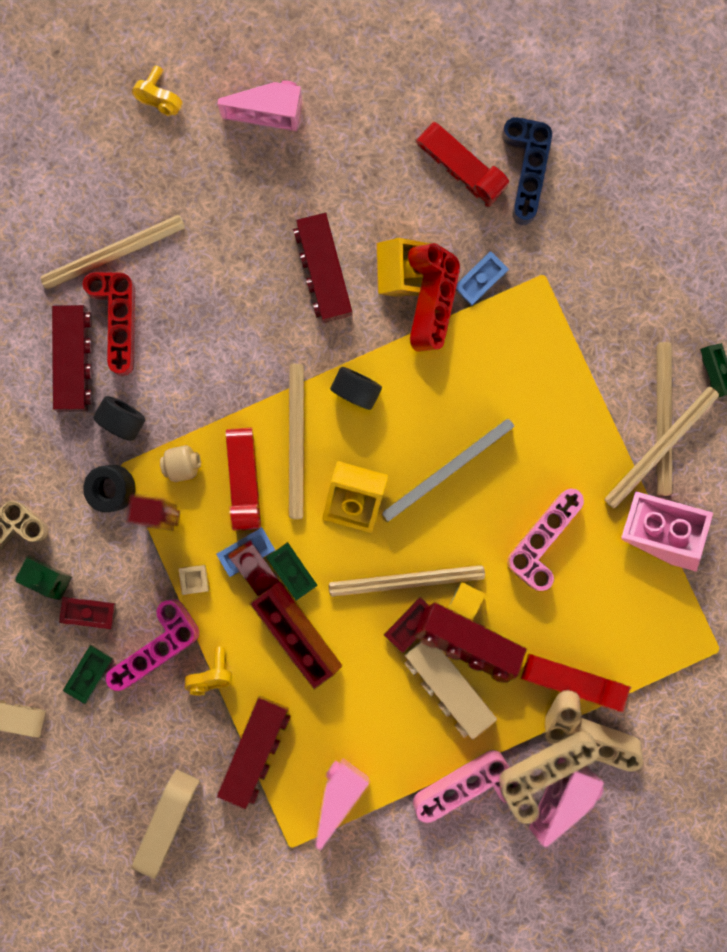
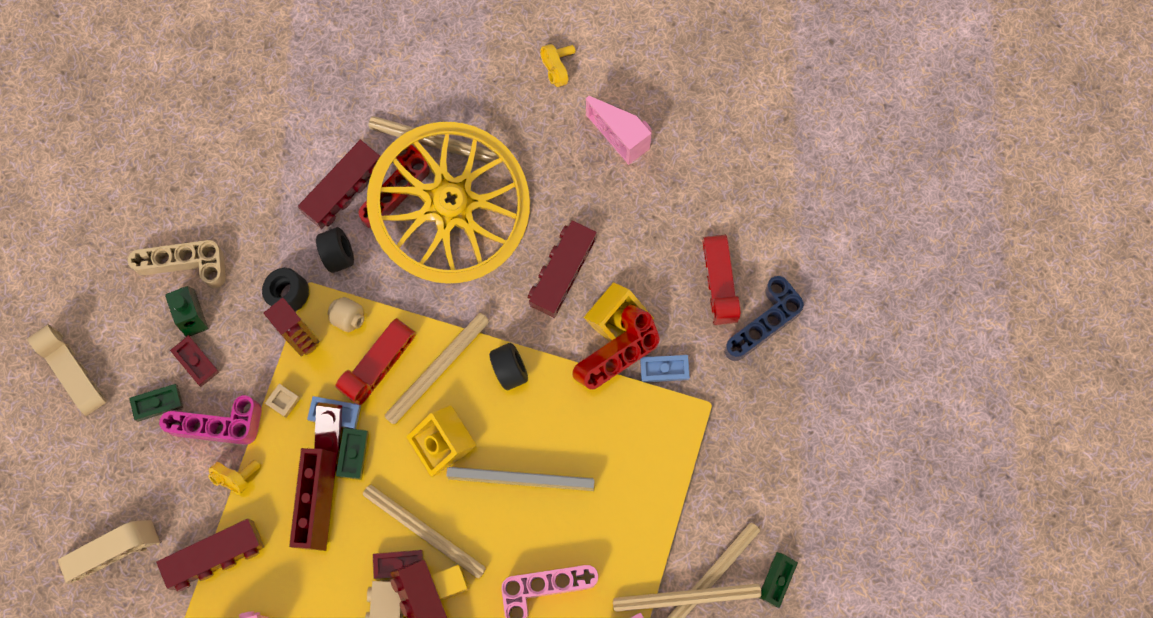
camera: 45 degrees right, 10 degrees down
none -> yellow wheel [367,122,530,284]

